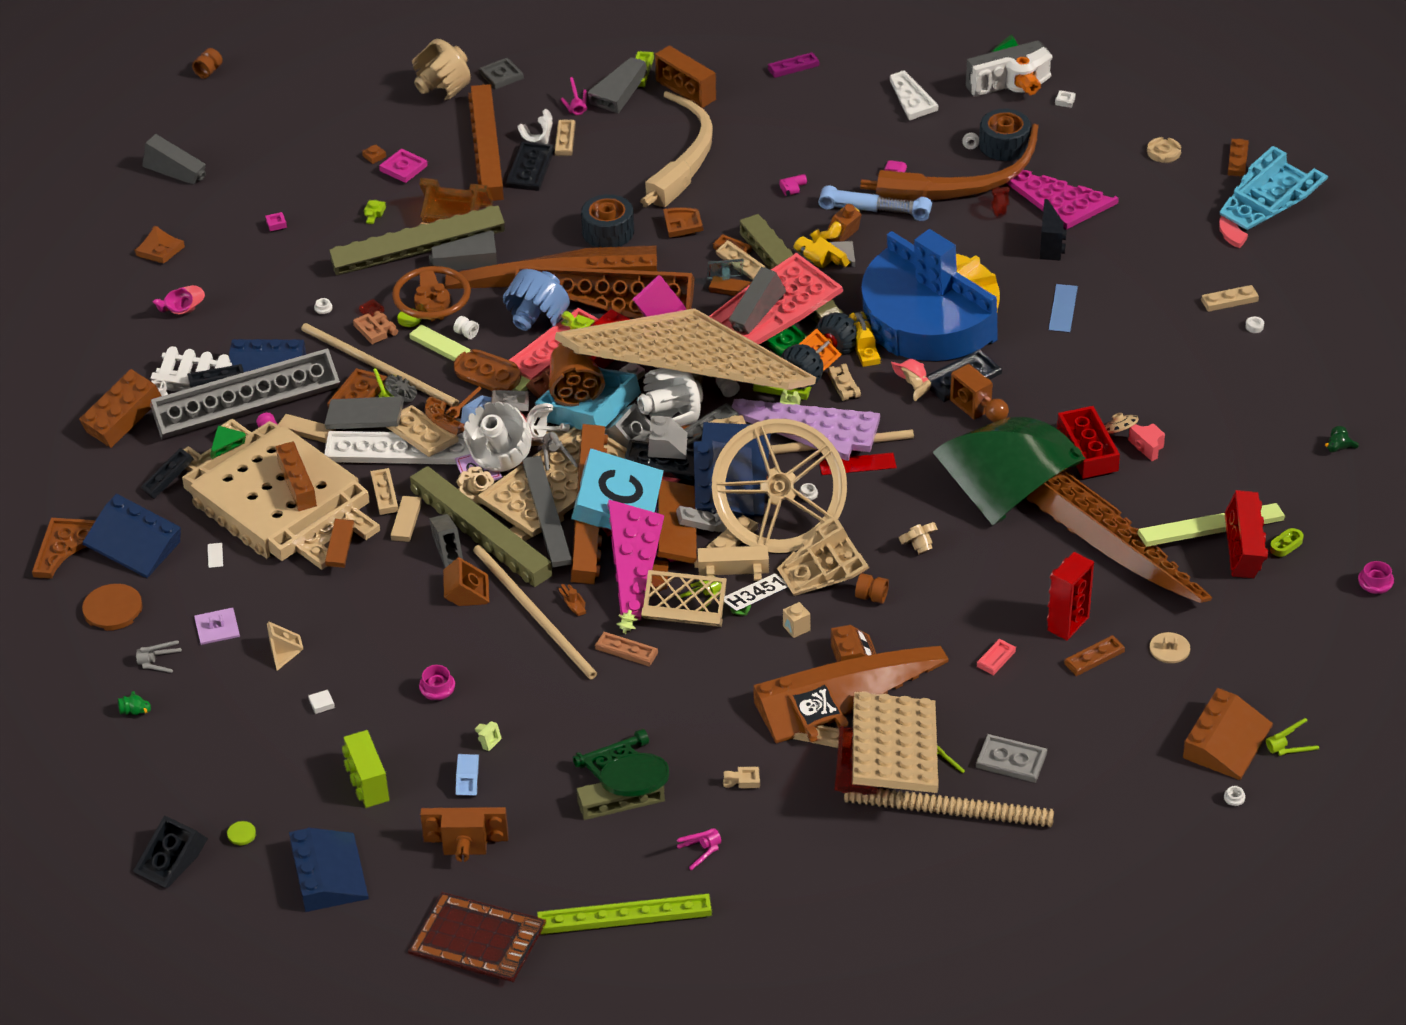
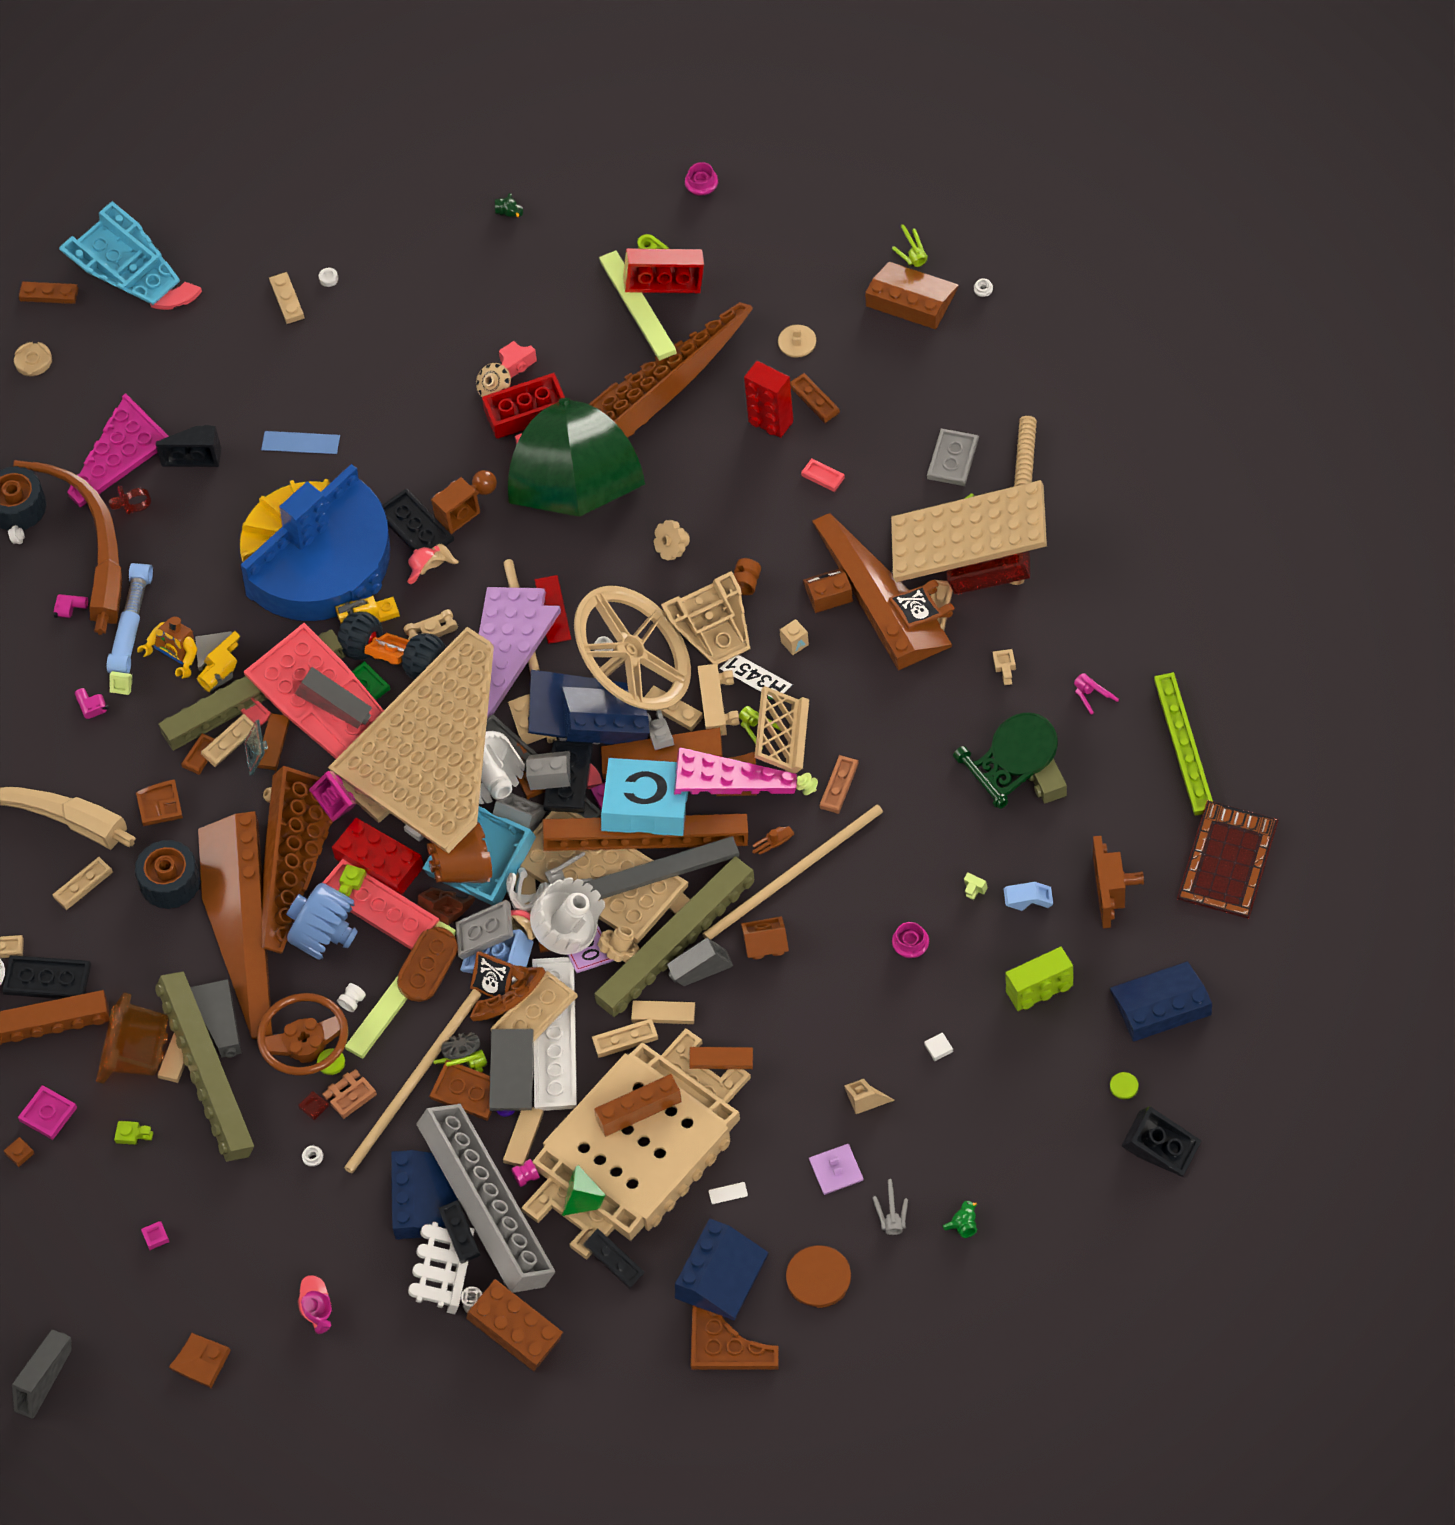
camera: 90 degrees left, 15 degrees up
none -> tan tile [52,857,113,910]
none -> yellowish green tile [110,671,132,695]

